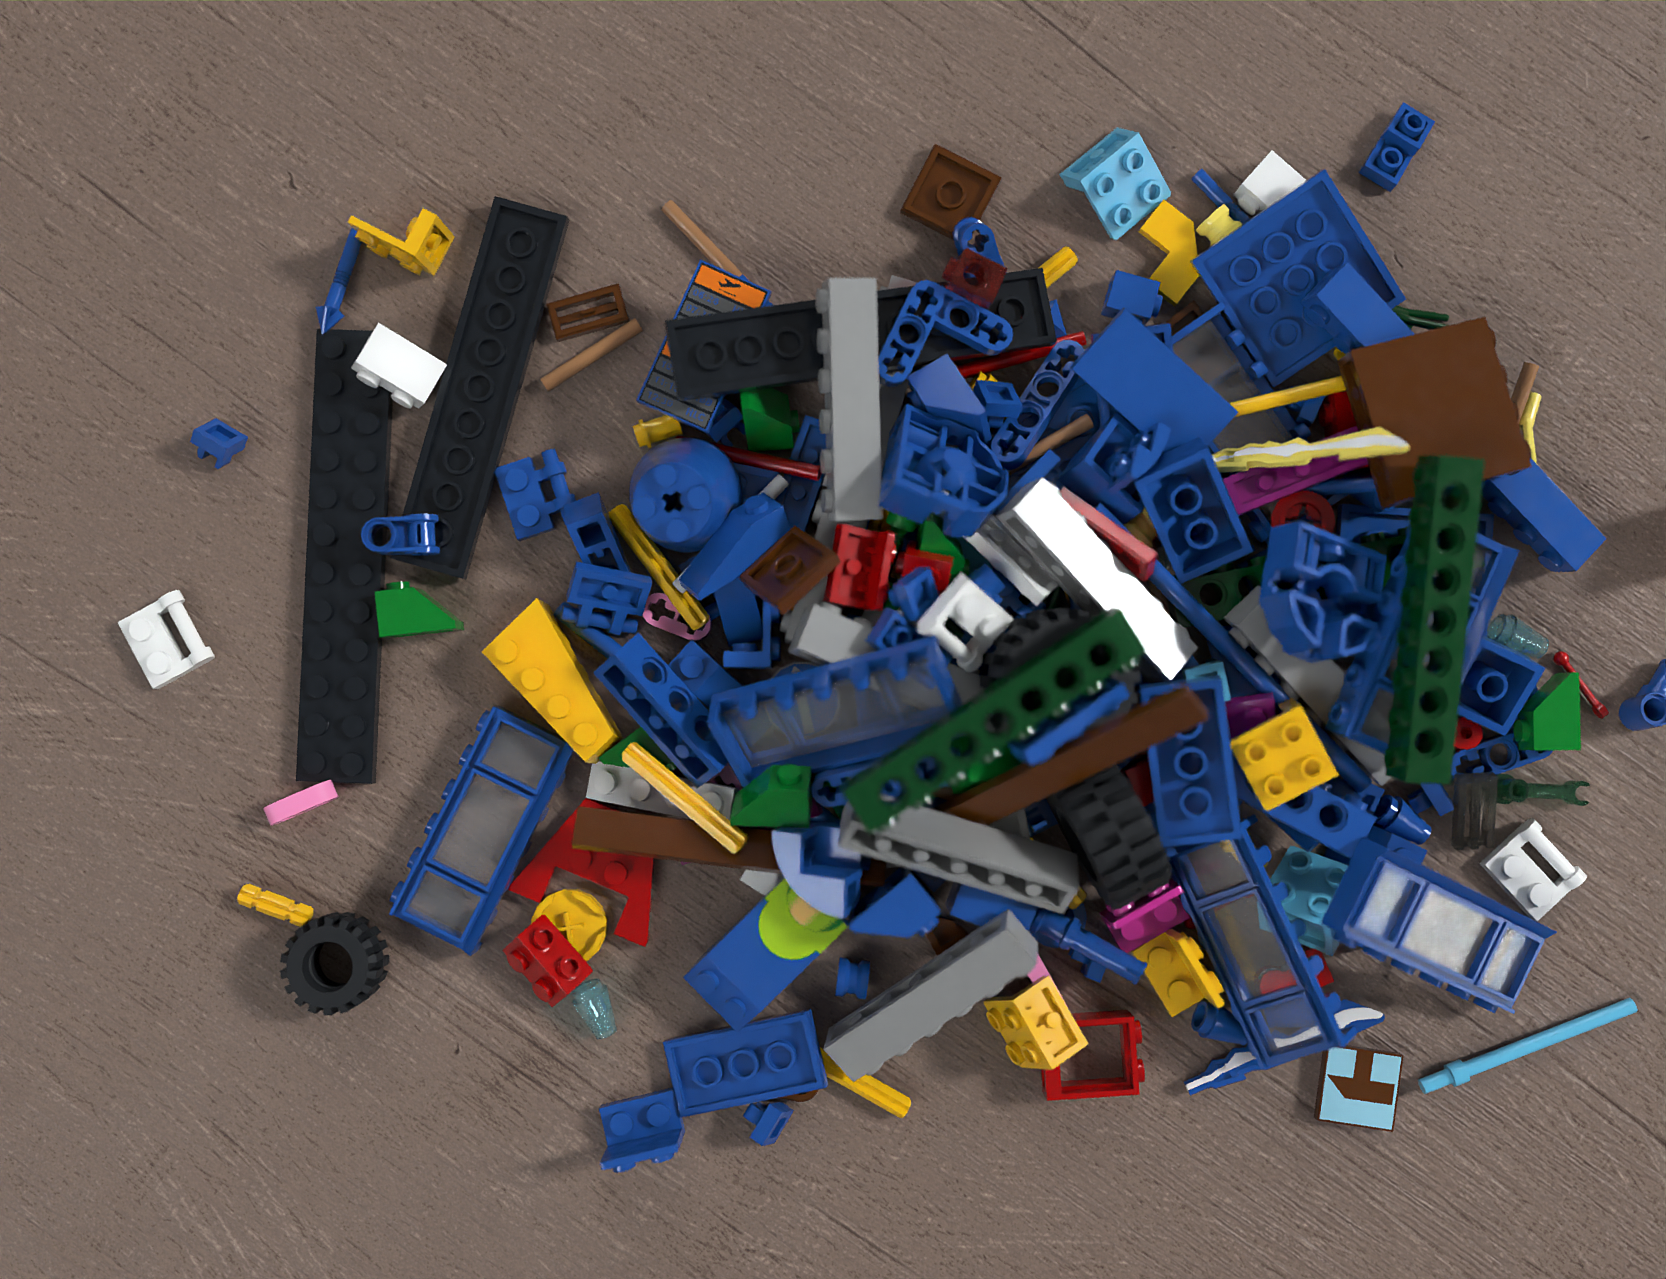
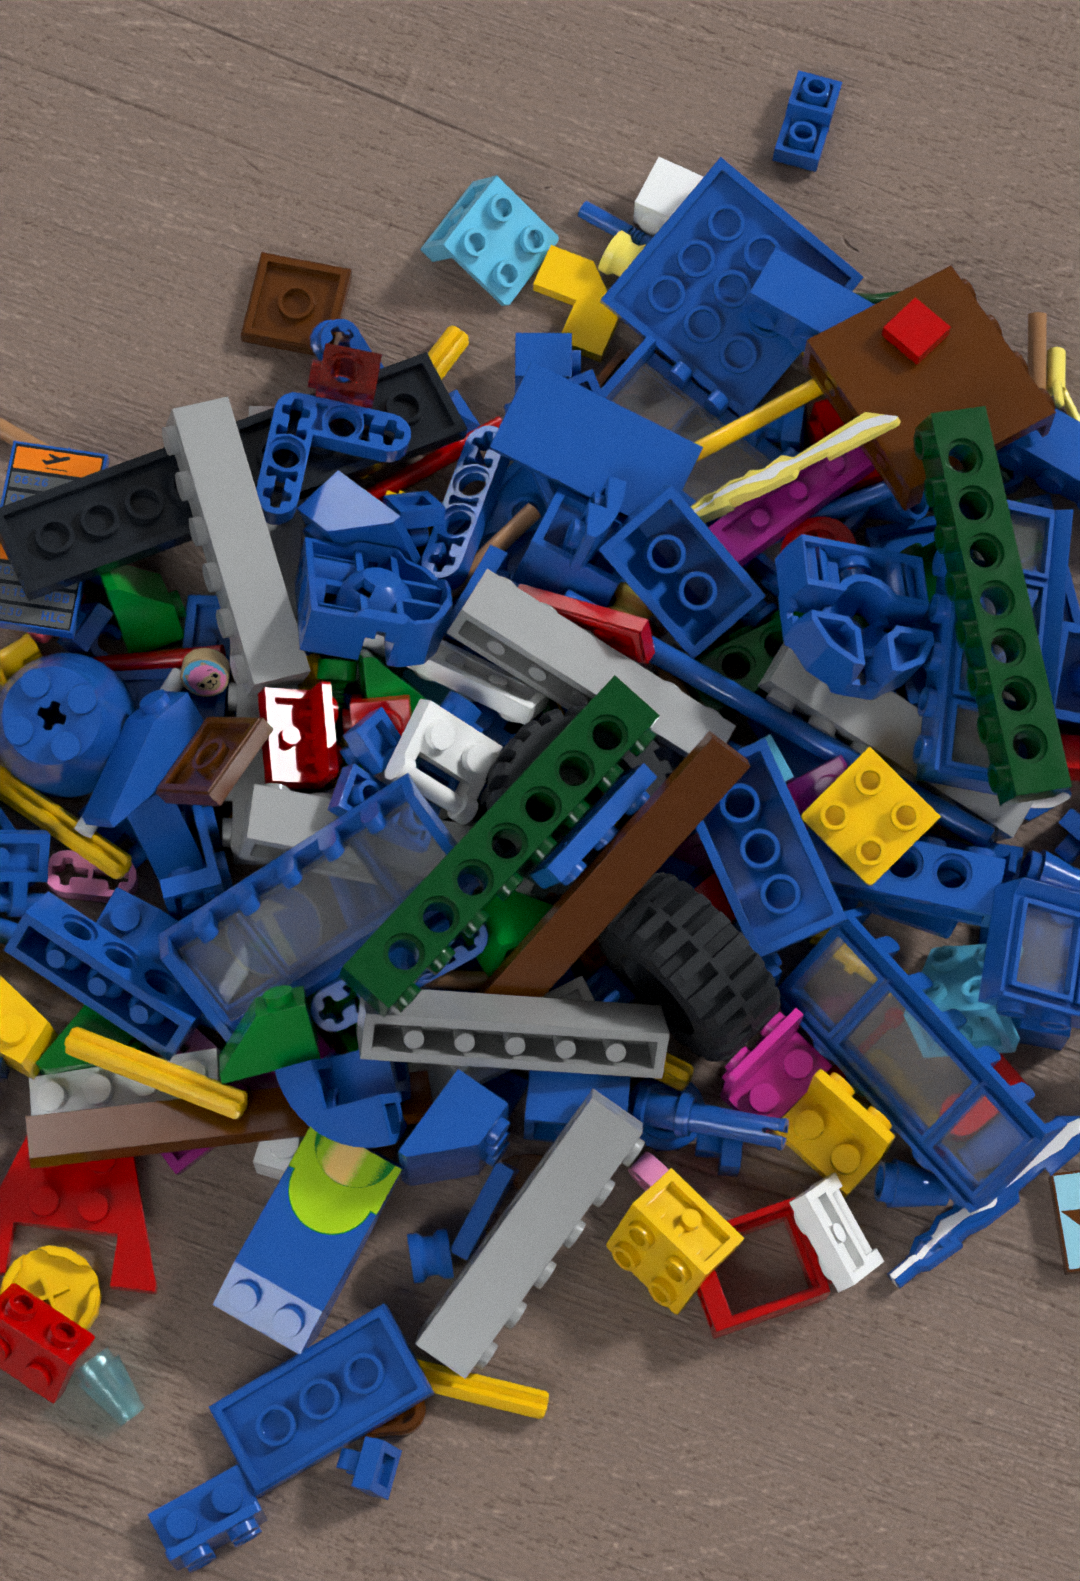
camera: 20 degrees left, 15 degrees down
none -> tile [180,648,230,697]
none -> blue tile [451,1162,519,1260]
none -> white plate [789,1173,884,1293]
none -> red tile [881,297,951,365]

